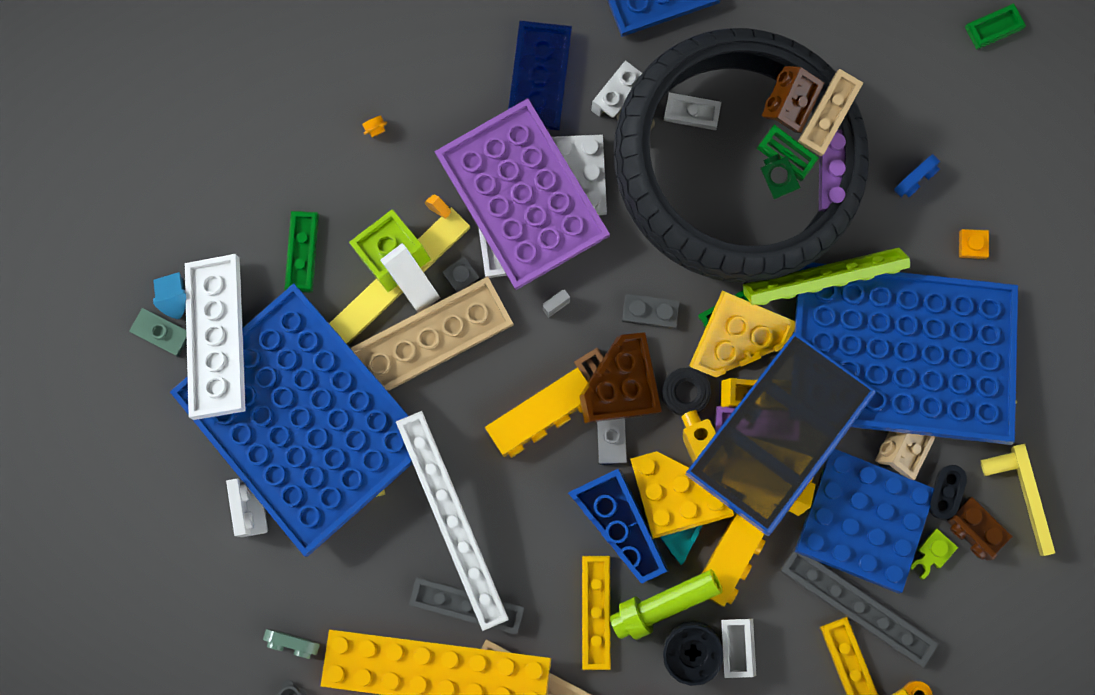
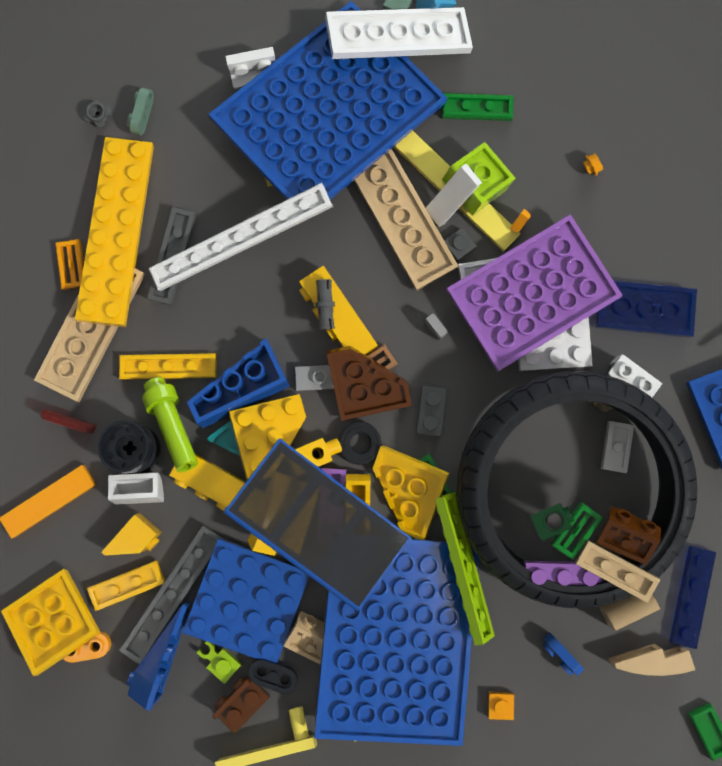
camera: 85 degrees right, 5 degrees up
none -> yellow slope [101,513,162,556]
none -> blue wedge [127,601,191,711]
none -> dark grey pin [315,279,335,330]
none -> tan brick [599,595,660,631]
none -> tan slope [608,644,695,676]
none -> clear blue plate [669,546,716,649]

